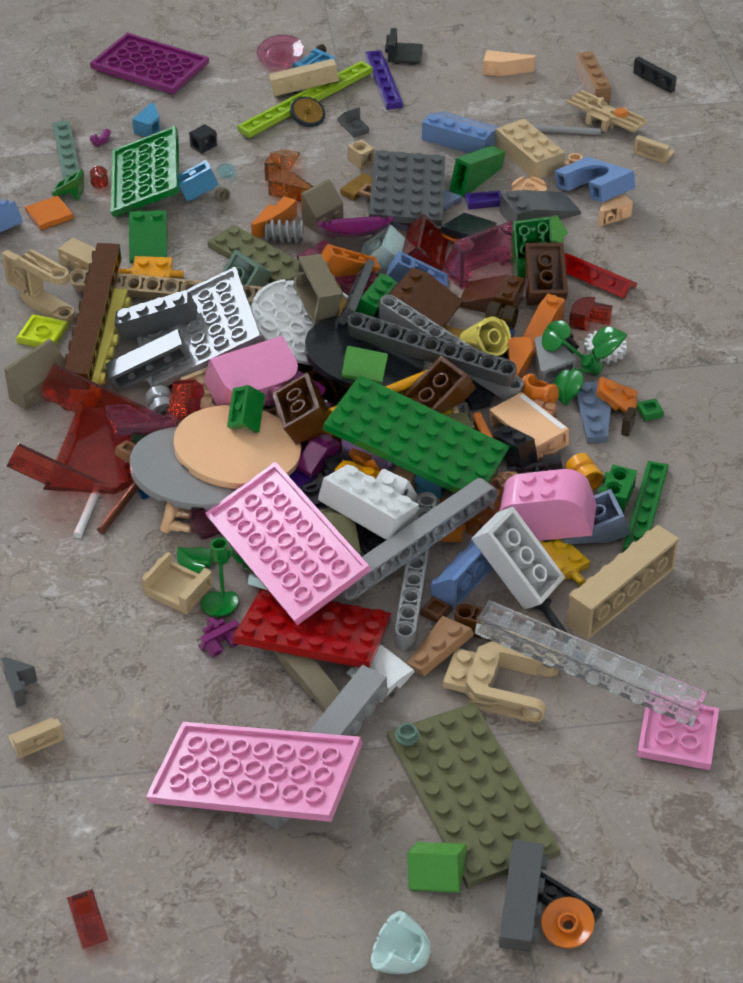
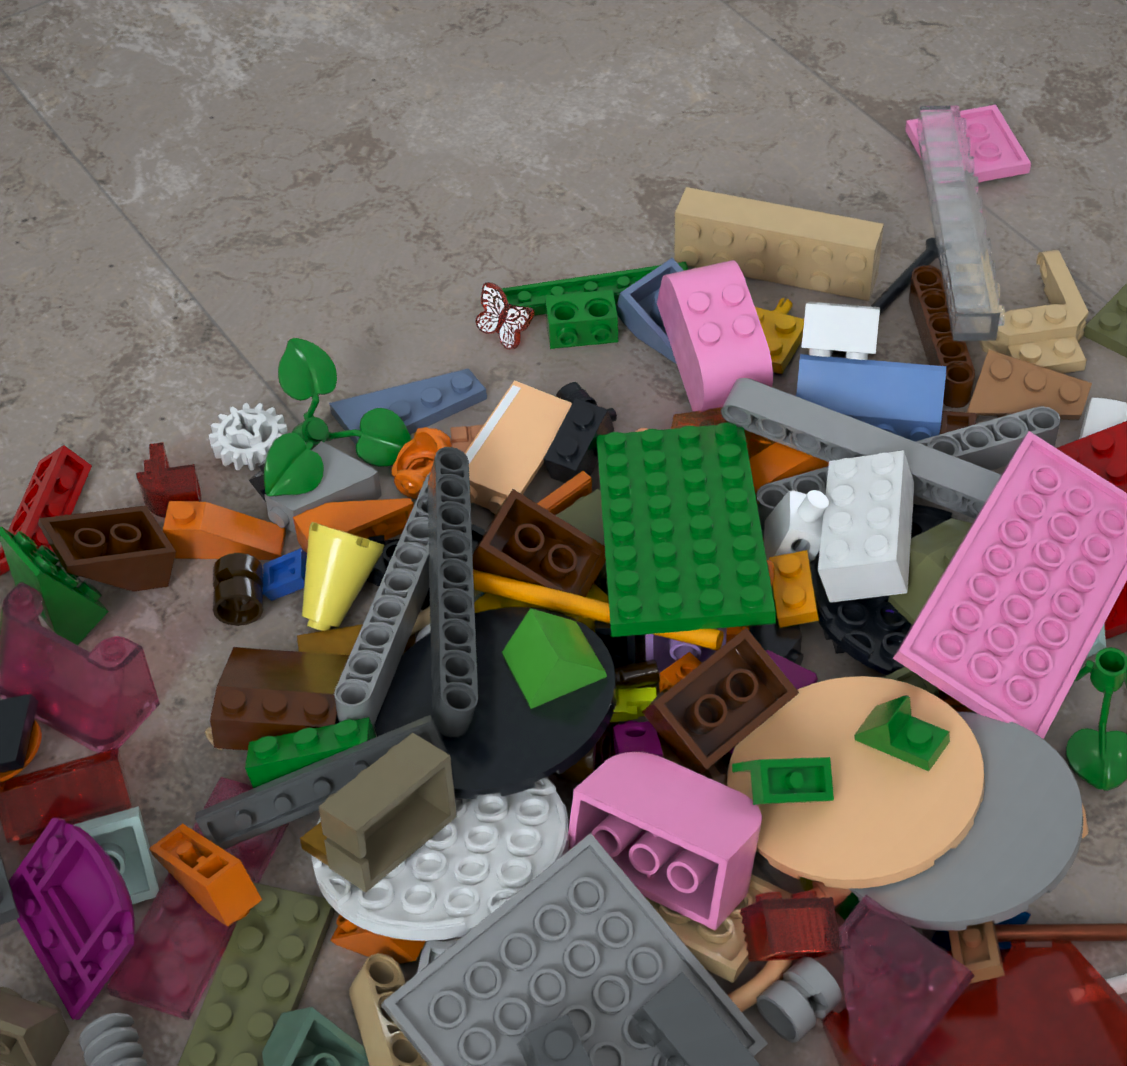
camera: 115 degrees left, 5 degrees up
medium blue slope [387,251,448,287] -> none
reddish brown slope [460,274,525,313] -> none
light orange wheel [565,453,604,491] -> none
orange wing [596,377,638,413] -> none
dark brown tile [621,407,636,437] -> none
green plate [636,399,664,421] -> none
none -> clear red animal [475,282,535,350]
none -> green slope [854,695,950,771]

